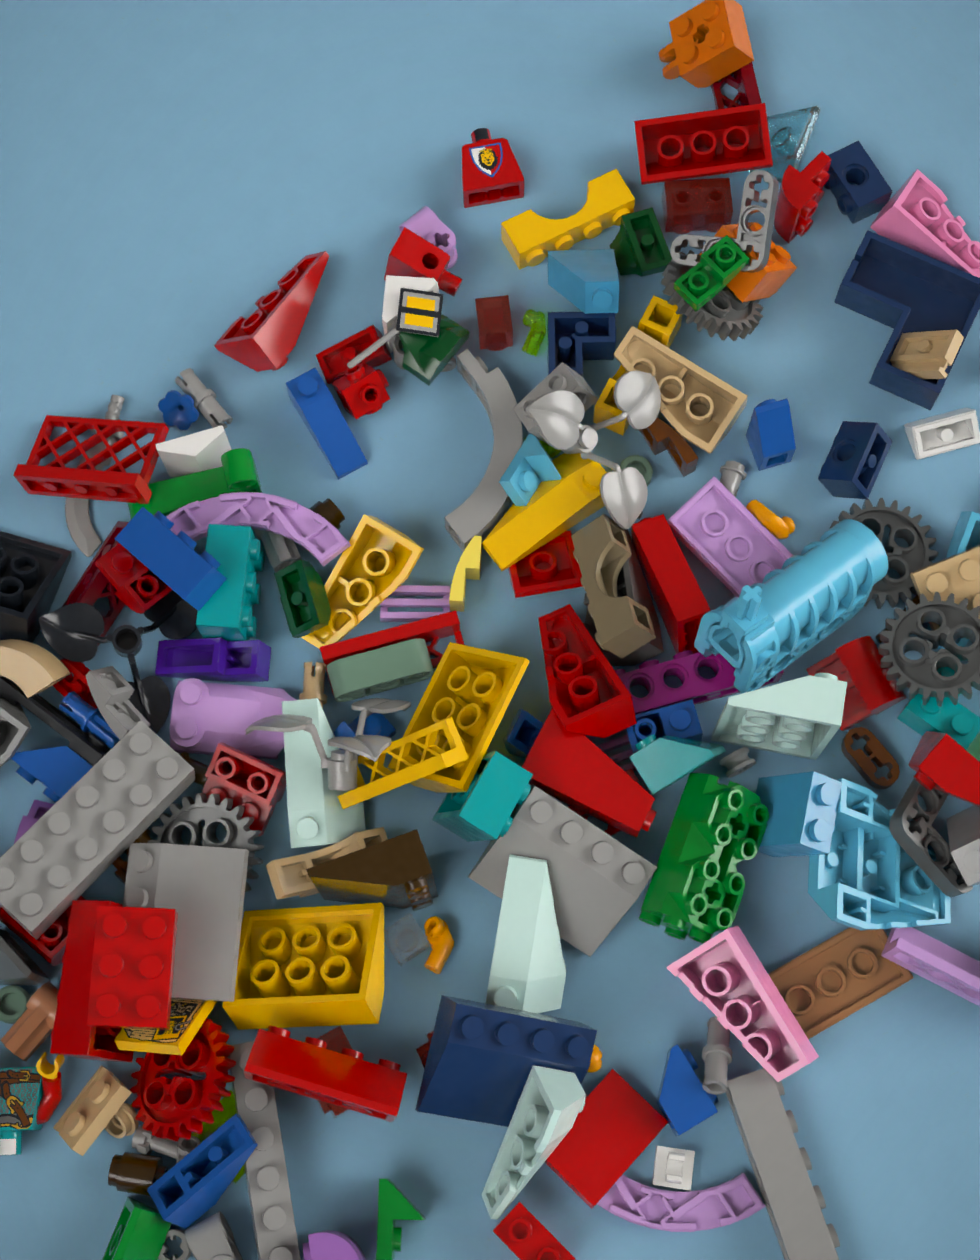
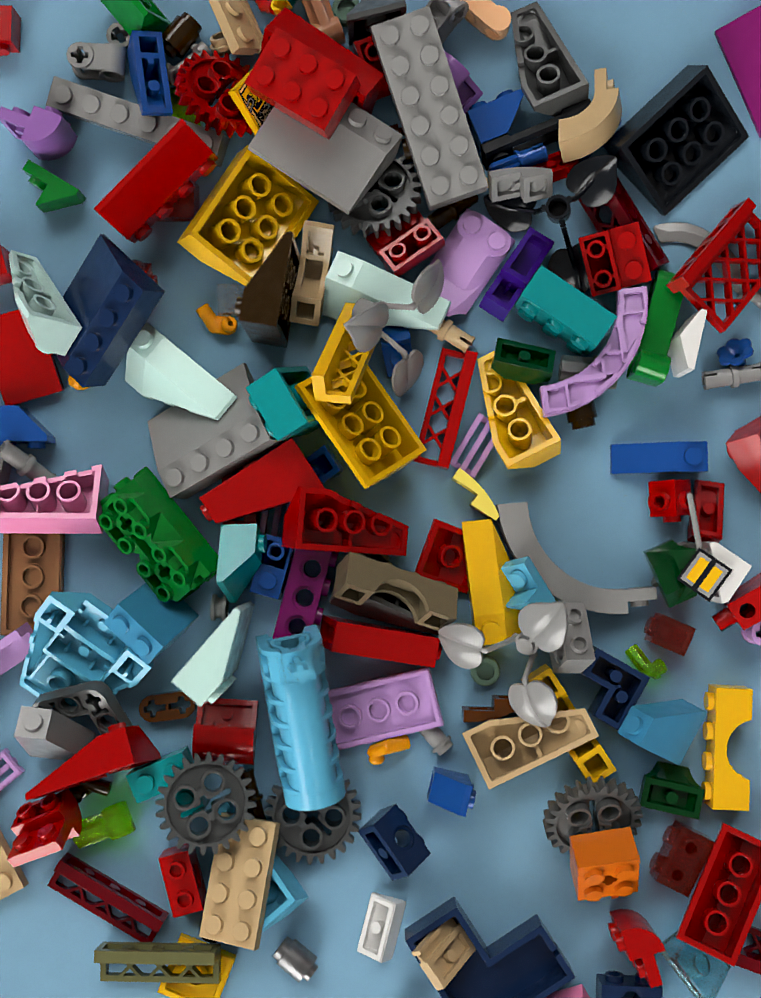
camera: 120 degrees right, 15 degrees up
blue brick [114,507,227,611] -> none
sand green beam [326,638,434,702] -> none
beam [670,169,779,273] -> none
green slope [673,235,750,312] -> none

